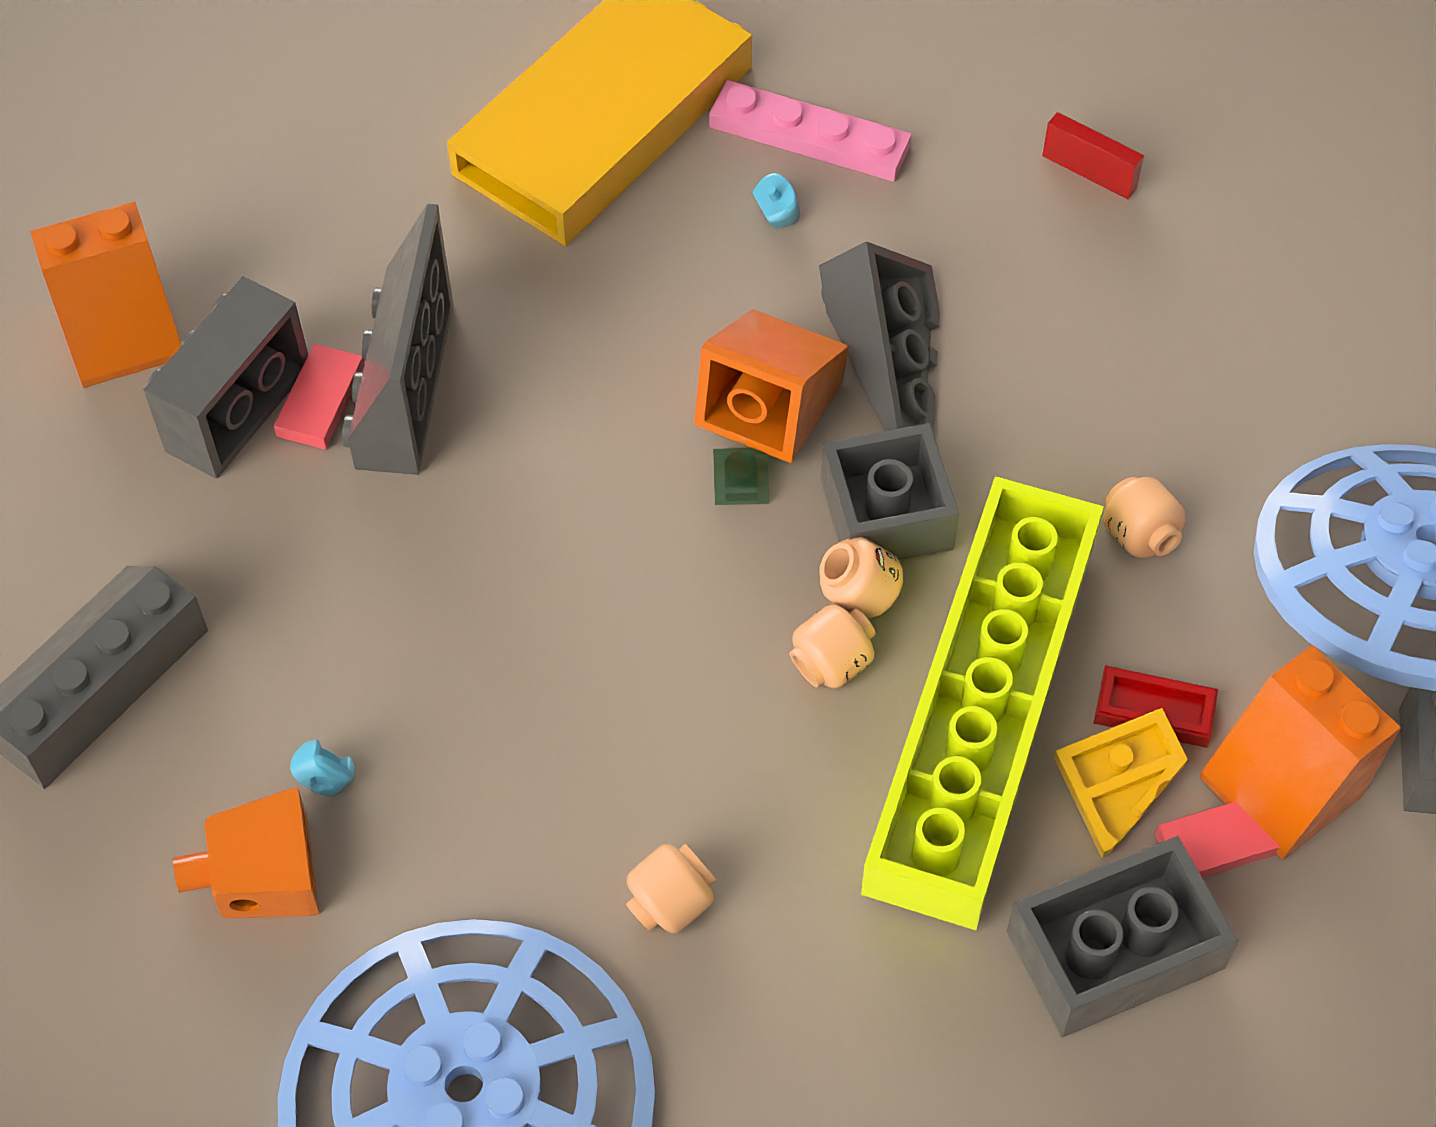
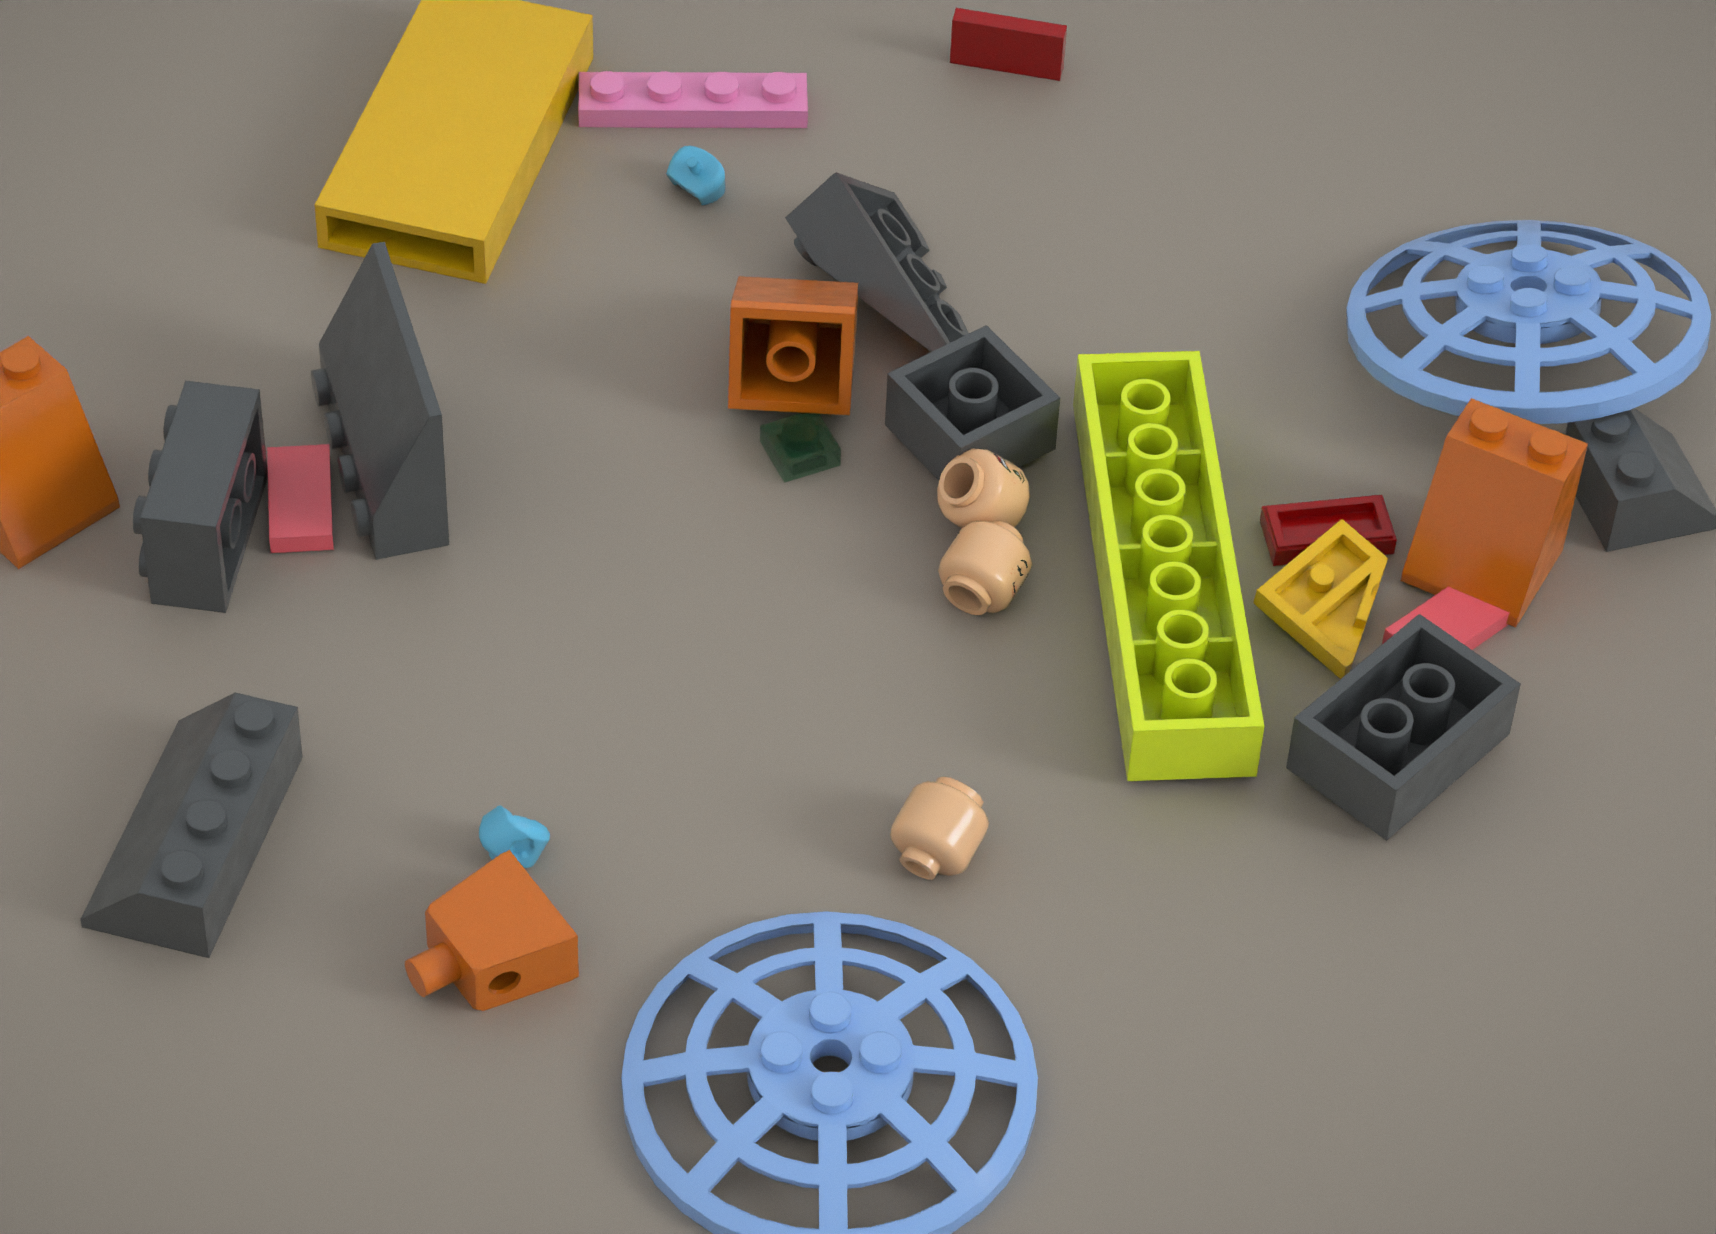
camera: 25 degrees left, 10 degrees down
light nougat head [1103,477,1186,558] -> none

